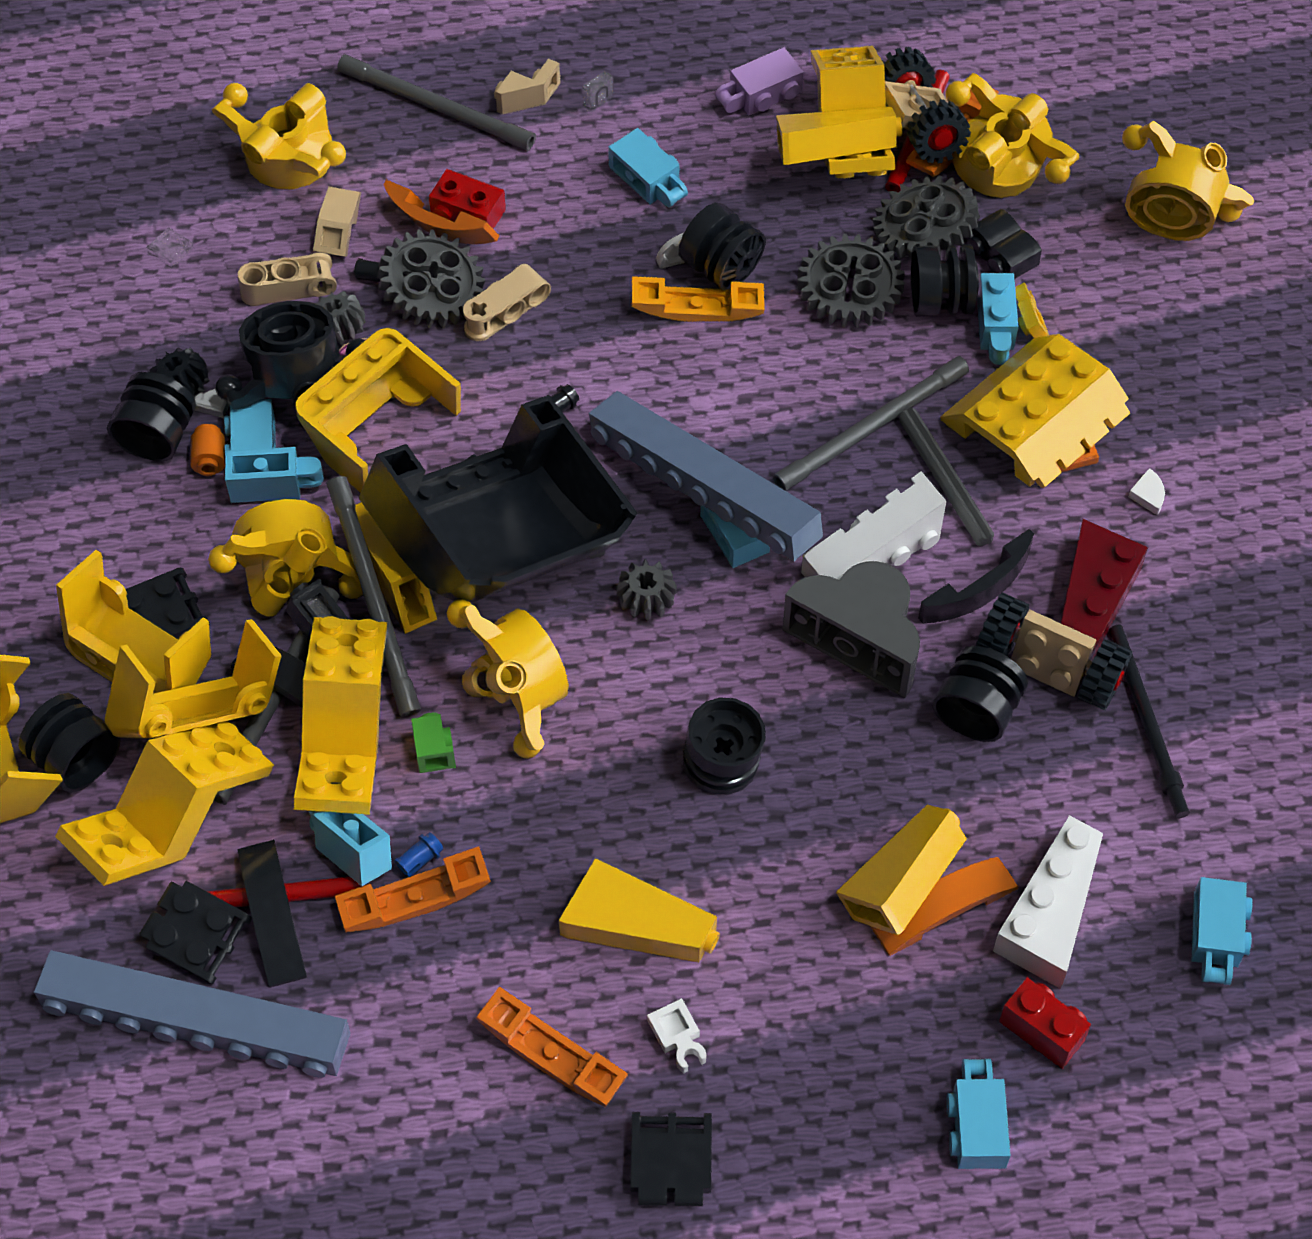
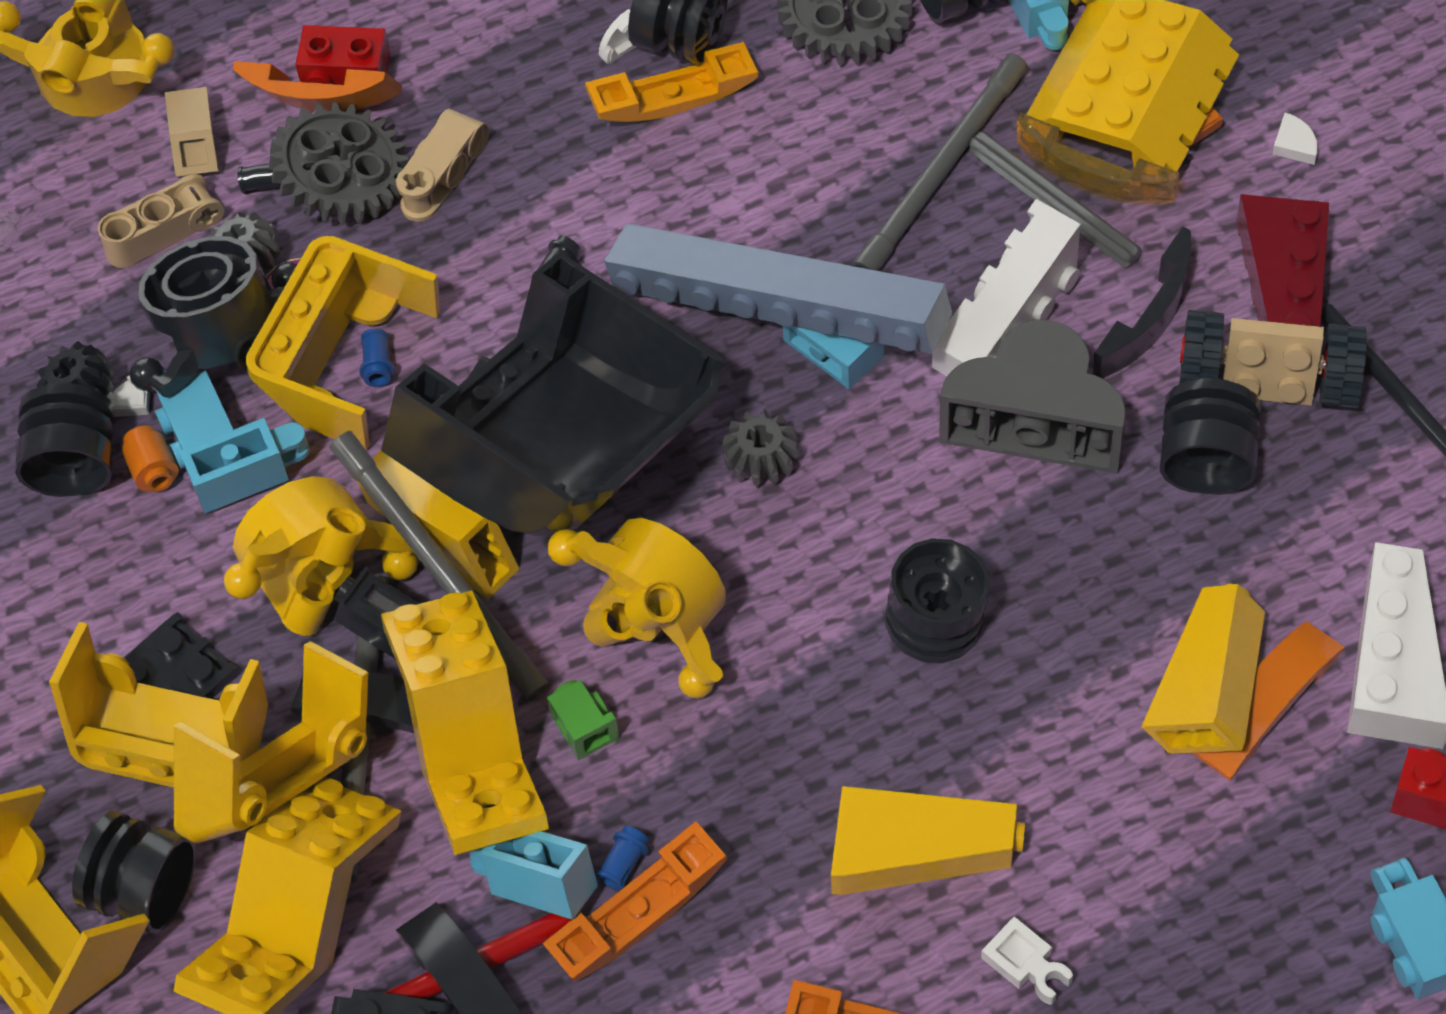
camera: 15 degrees left, 0 degrees up
none -> blue pin [359,329,395,387]
none -> clear yellow slope [1017,113,1179,204]

